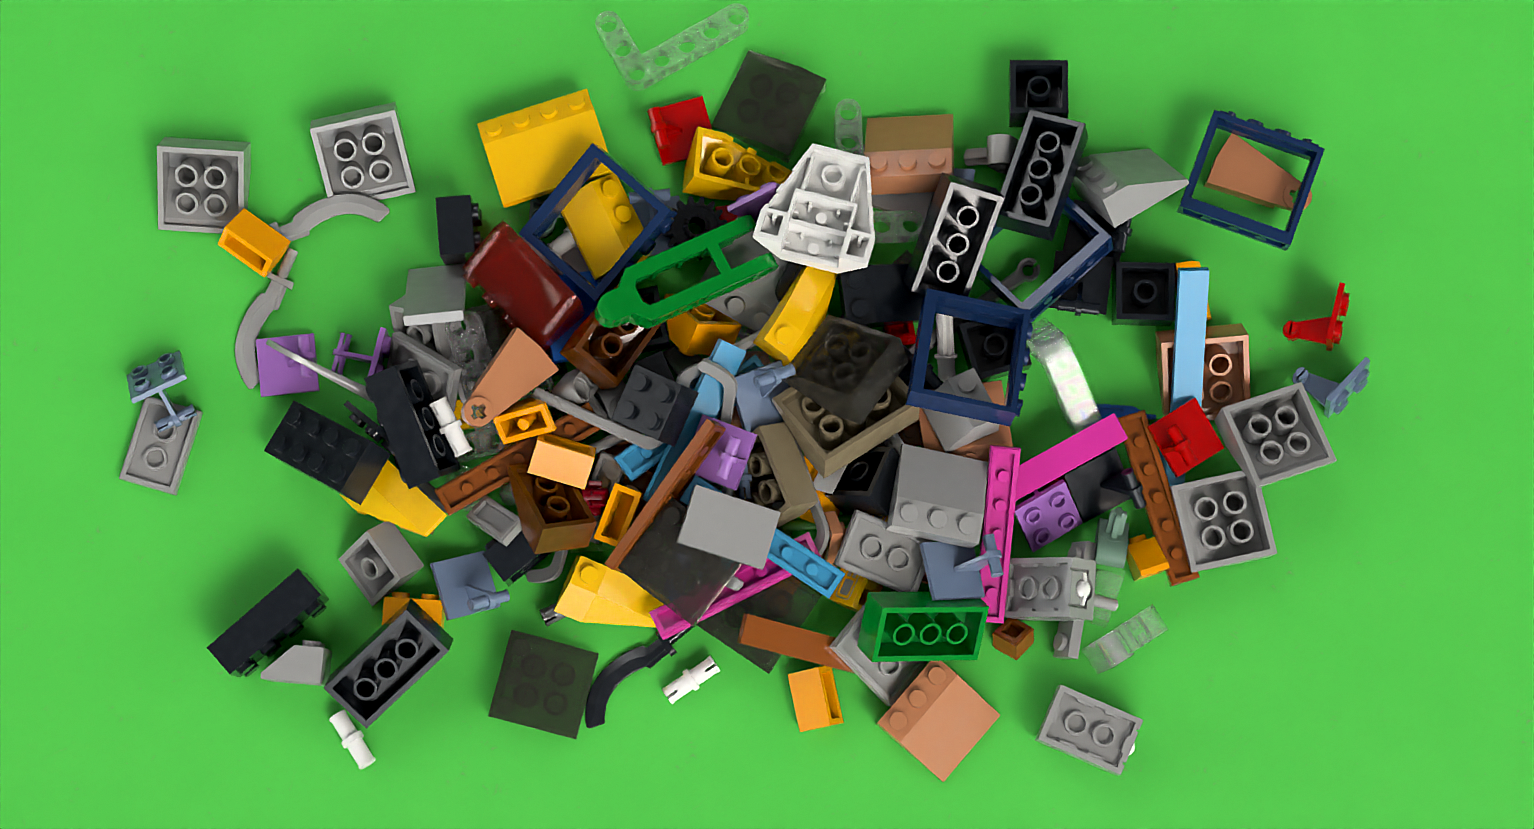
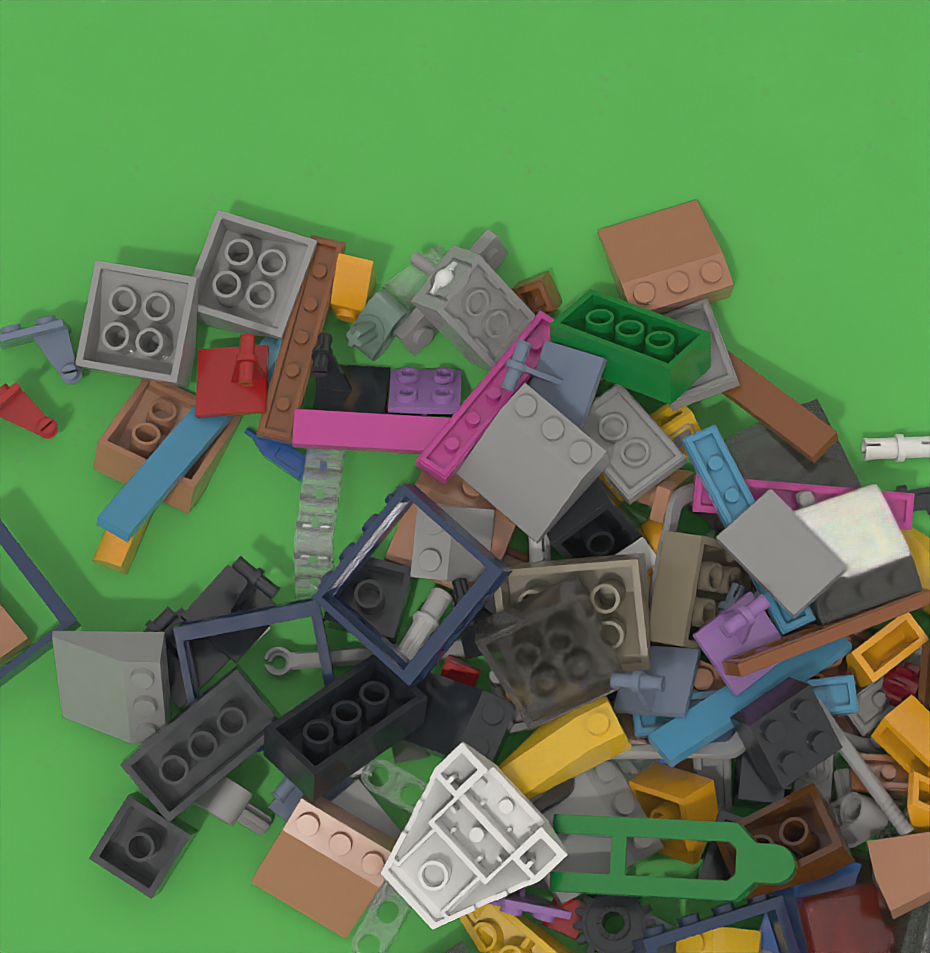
camera: 145 degrees left, 5 degrees down
light grey piece [697,358,738,490] -> none
light orange brick [787,666,844,732] -> none
light grey piece [1035,685,1143,776] -> none
clear beam [1082,604,1168,675] -> none
black brick [1112,262,1175,326] -> none

